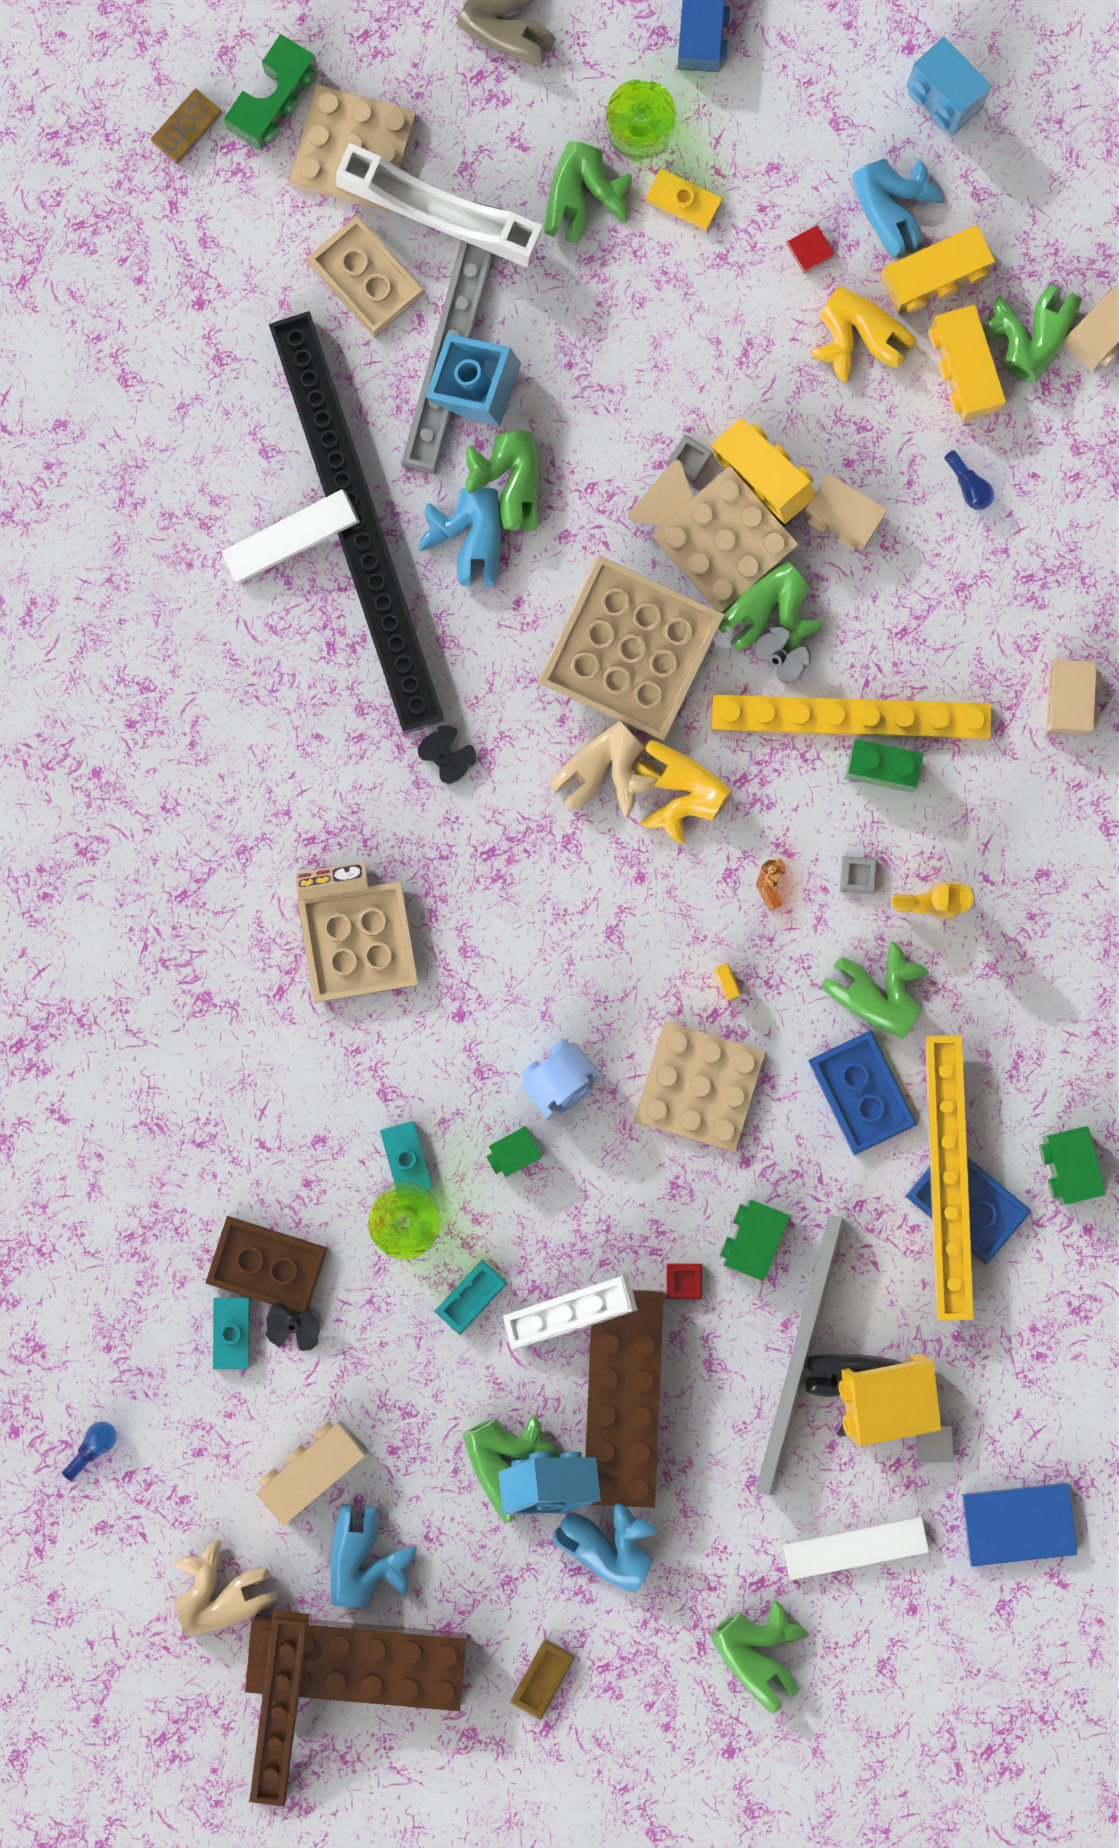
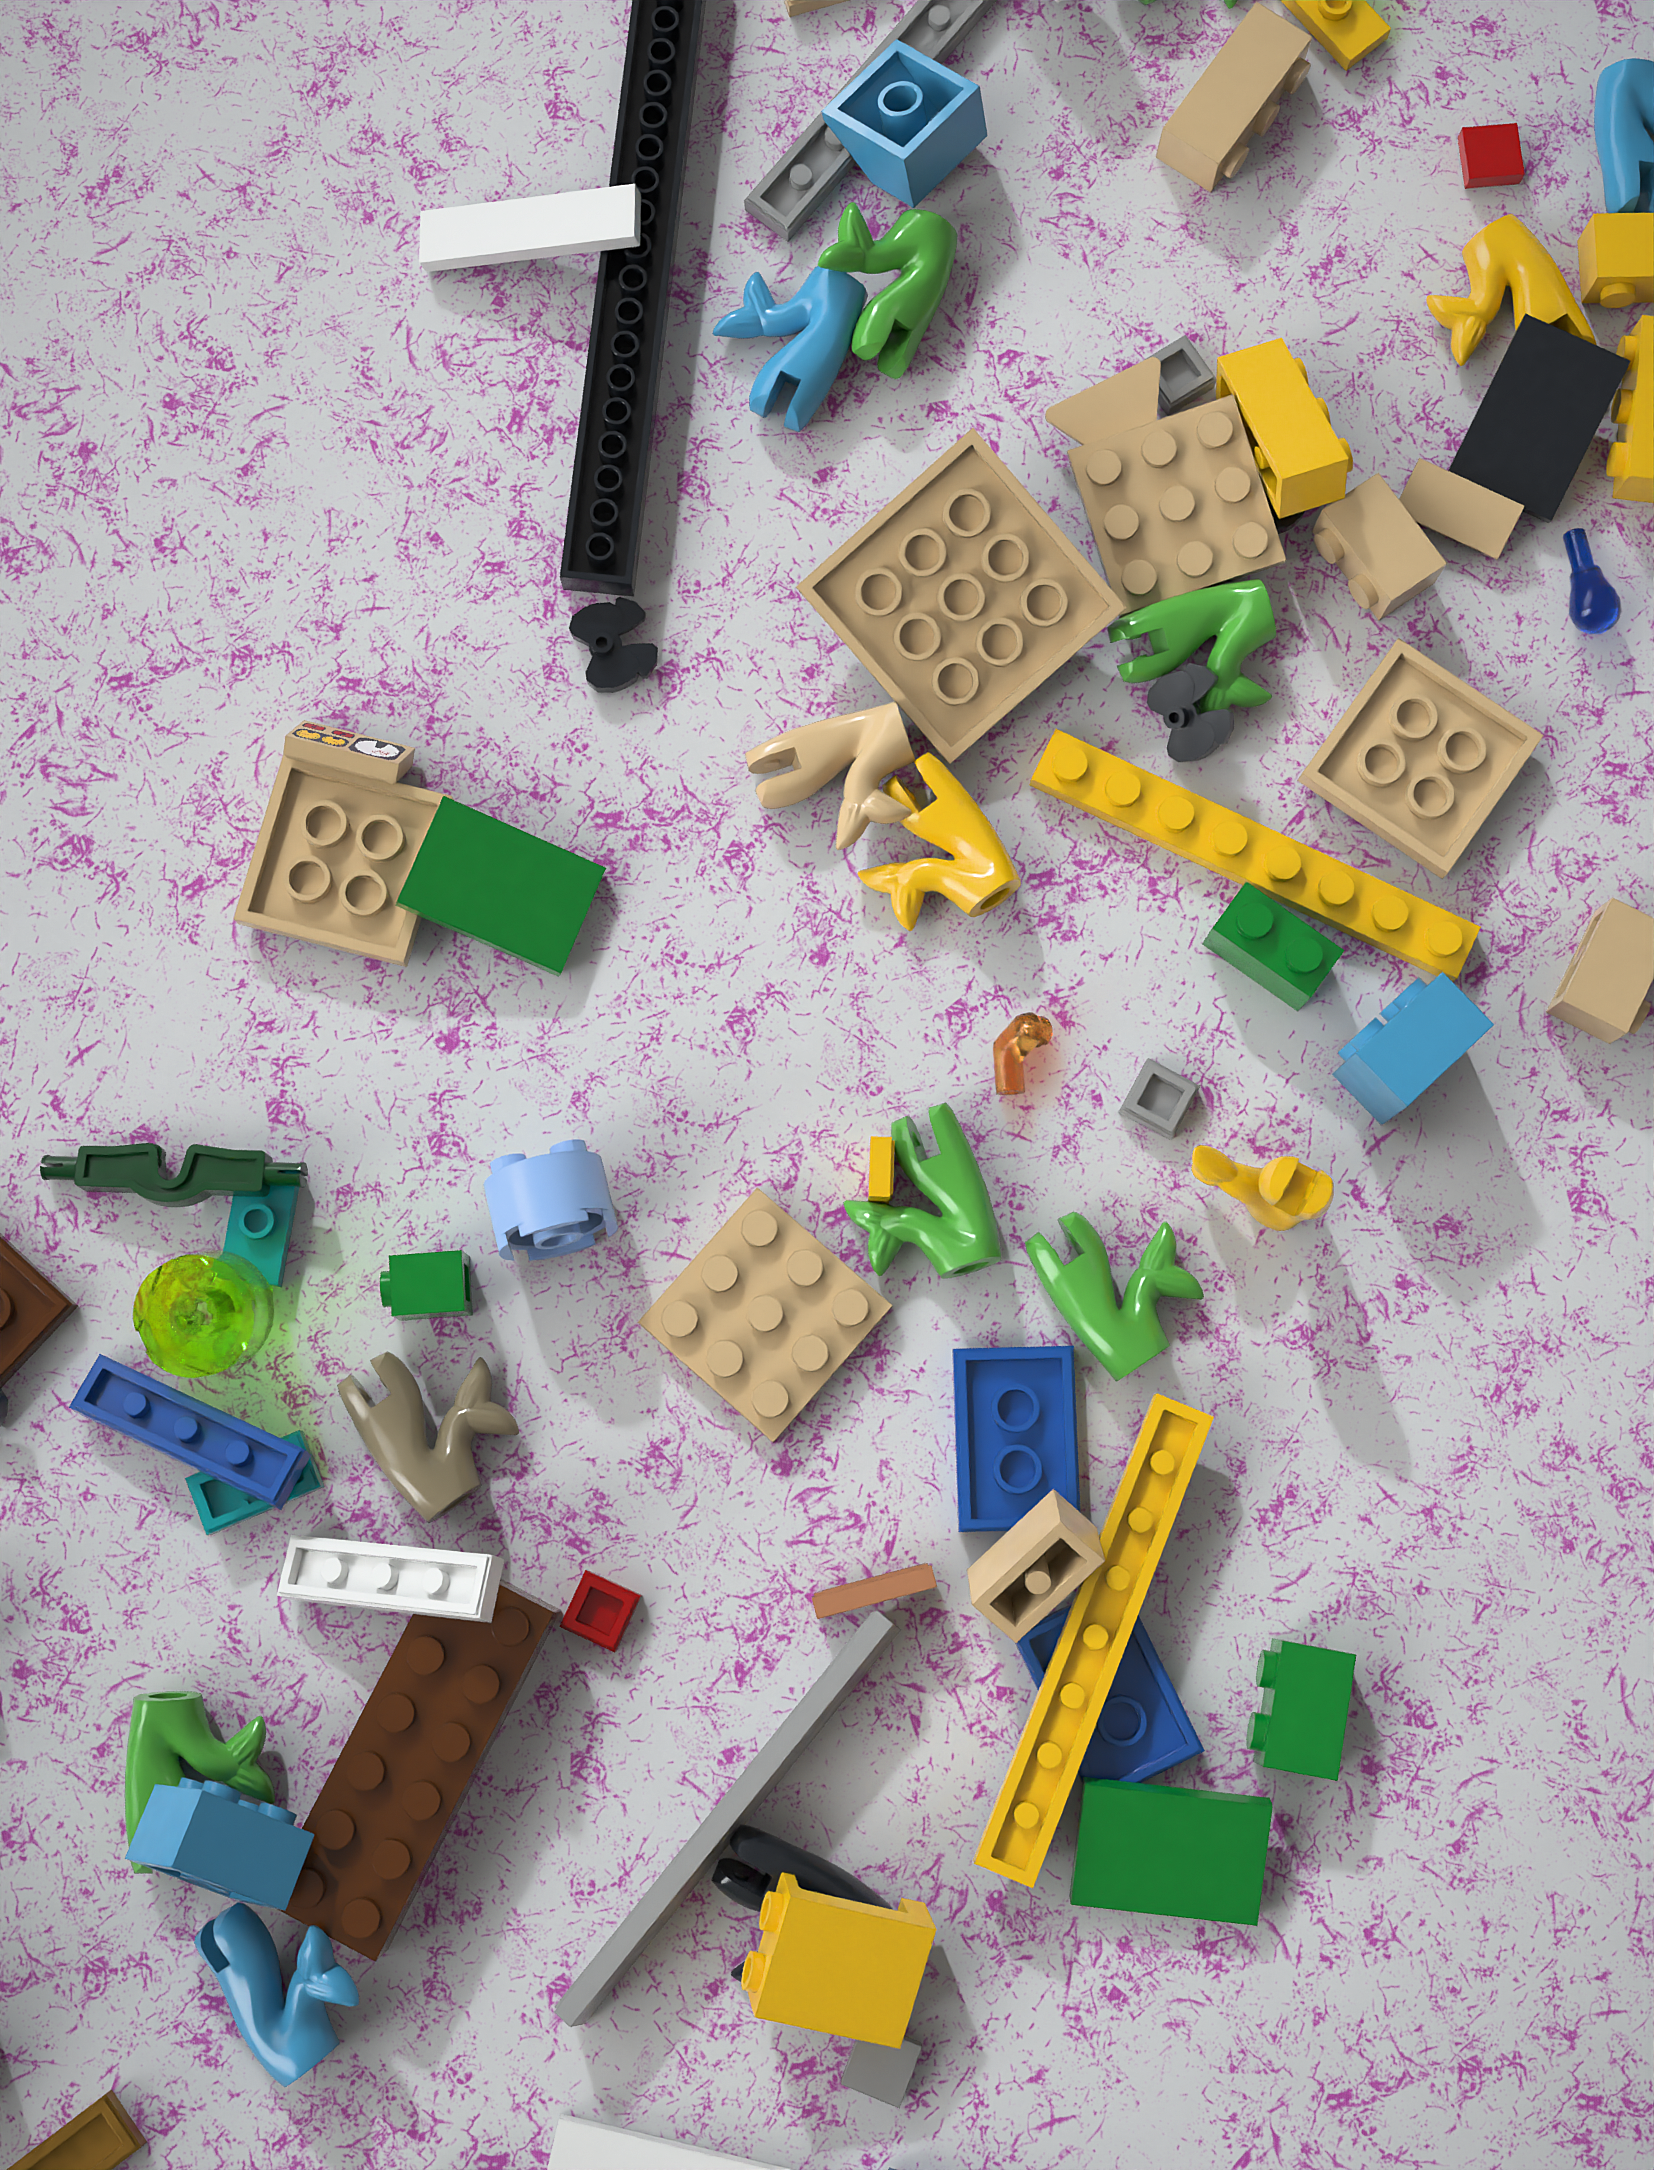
camera: 25 degrees right, 5 degrees down
green brick [719,1199,790,1281] -> none
none -> dark green piece [40,1143,308,1207]
none -> blue tile [69,1354,311,1510]
none -> dark tan piece [337,1351,519,1523]
none -> green tile [395,796,606,977]
none -> nougat tile [812,1563,937,1619]
none -> bright green piece [843,1102,1001,1279]
none -> tan brick [967,1489,1105,1643]
none -> green tile [1069,1777,1273,1926]
none -> tan brick [1156,1,1312,193]
none -> tan plate [1297,638,1544,879]
none -> dark azure brick [1332,972,1494,1125]
none -> tan tile [1399,458,1525,560]
none -> black tile [1448,313,1631,523]

